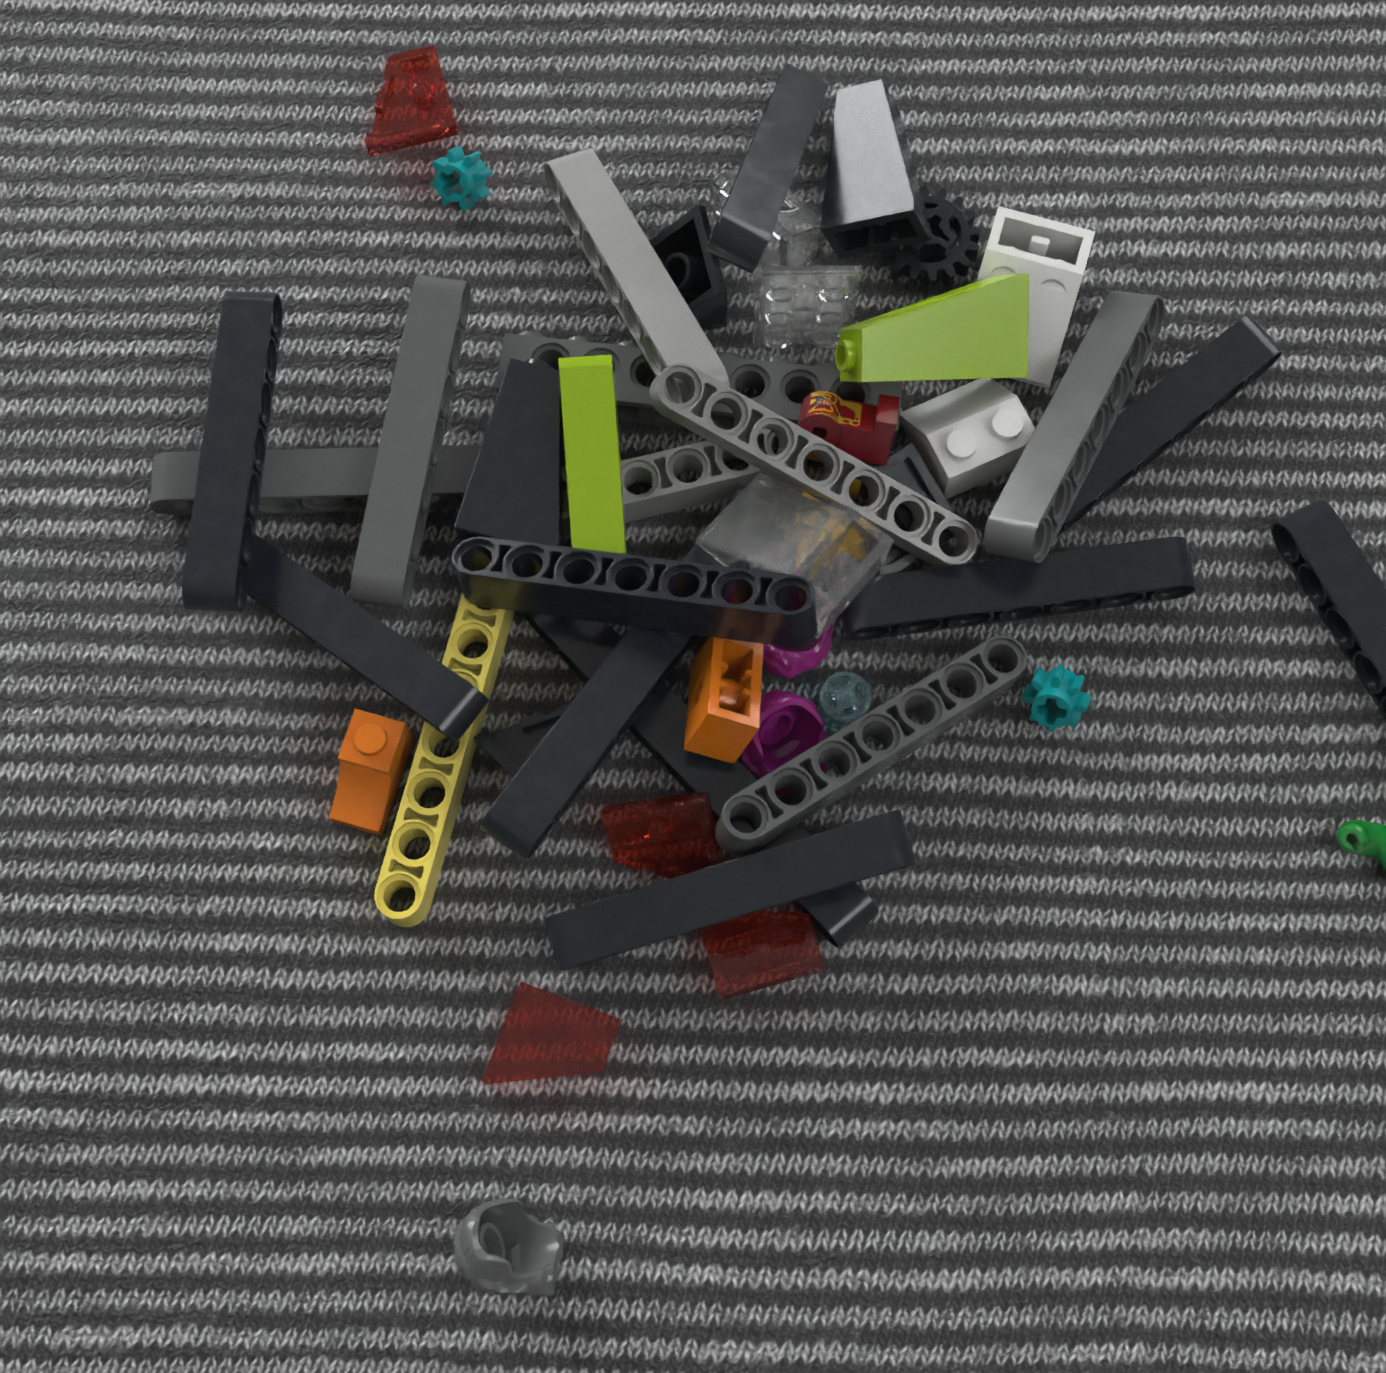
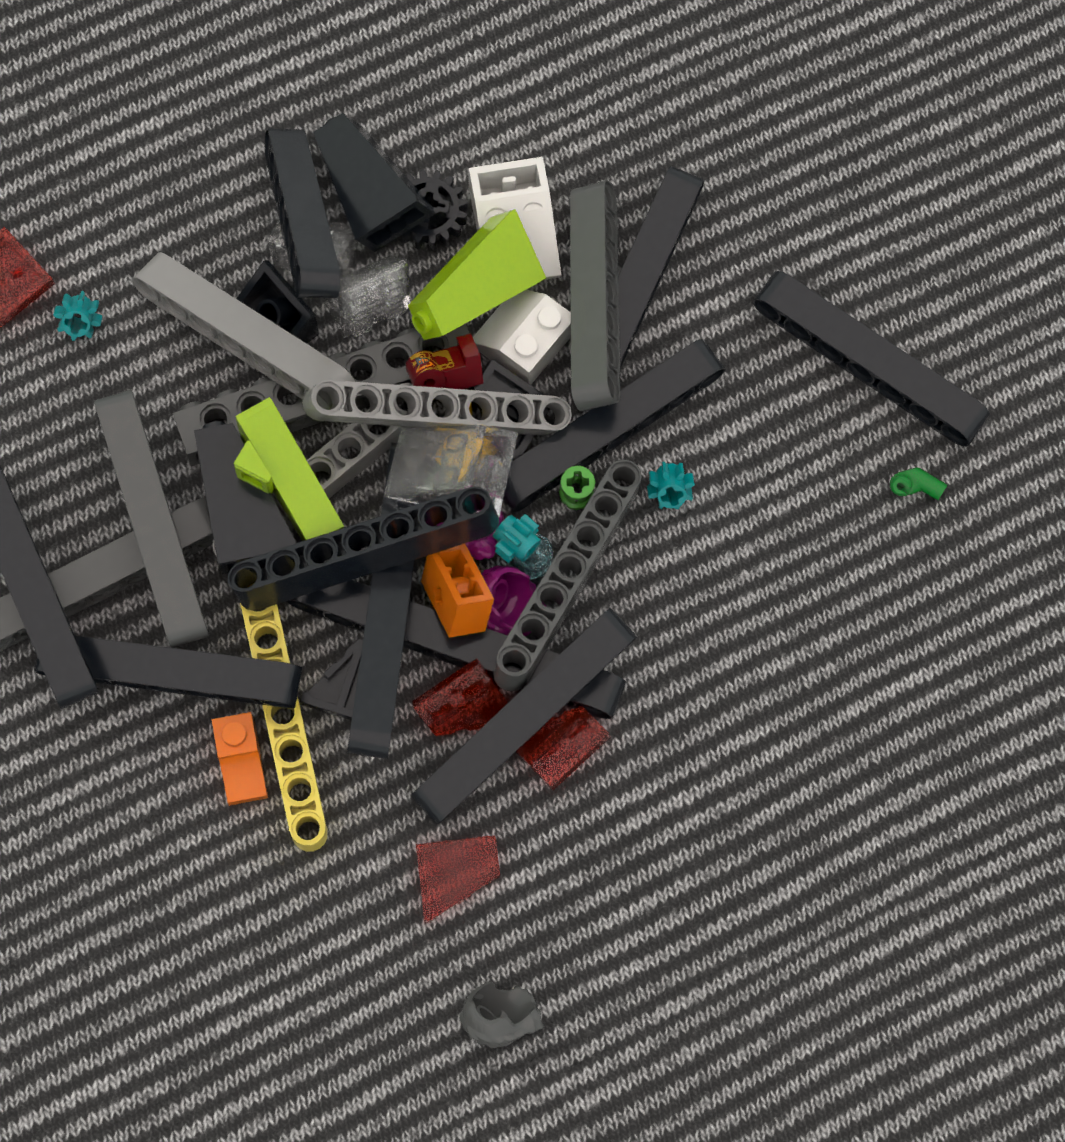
camera: 35 degrees left, 0 degrees up
none -> lime slope [233,440,274,494]
none -> teal gear [492,514,541,563]
none -> bright green bush [559,466,595,510]

